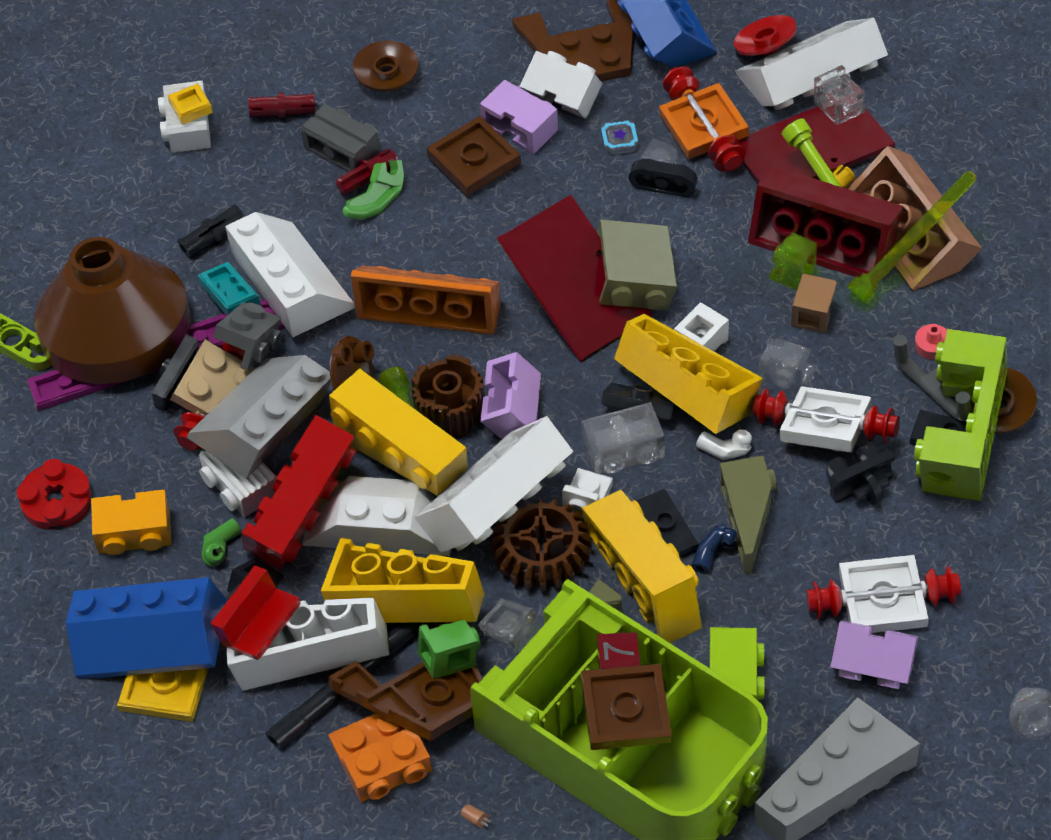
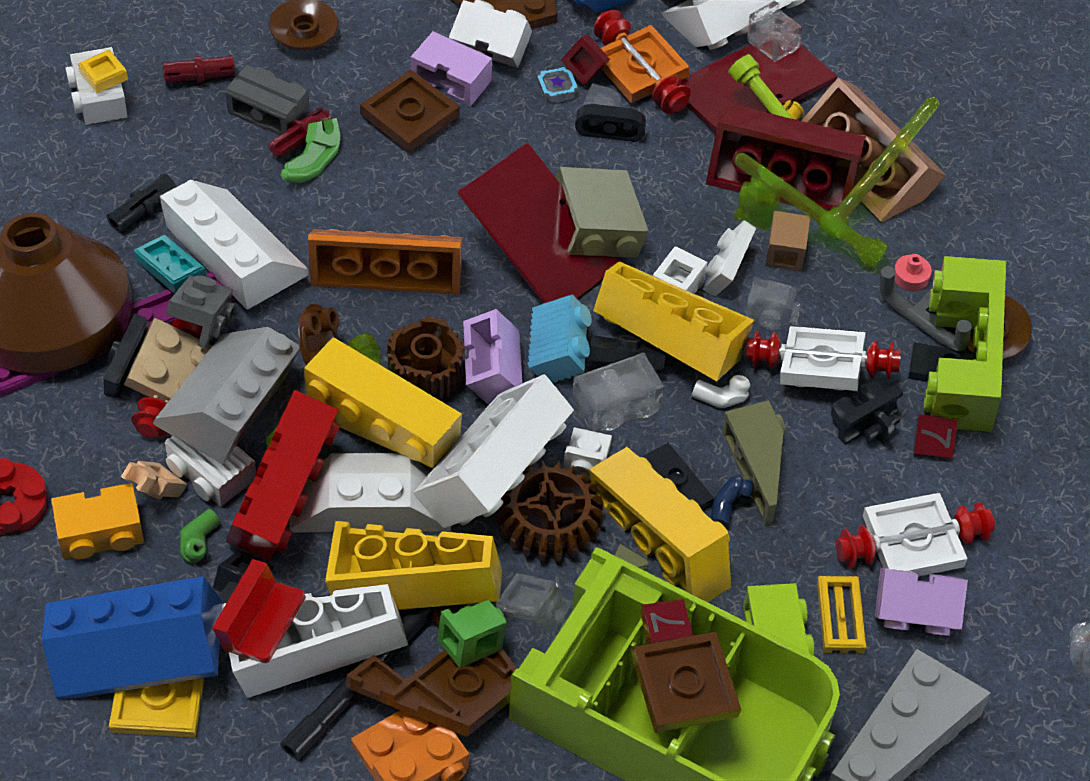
camera: 15 degrees left, 0 degrees up
none -> light nougat plate [121,461,187,499]
none -> medium azure brick [527,294,592,383]
none -> dark red plate [561,34,610,85]
none -> white plate [703,220,756,296]
none -> clear neon green piece [735,153,888,269]
none -> yellow tile [817,576,866,654]
none -> dark red tile [913,414,958,458]

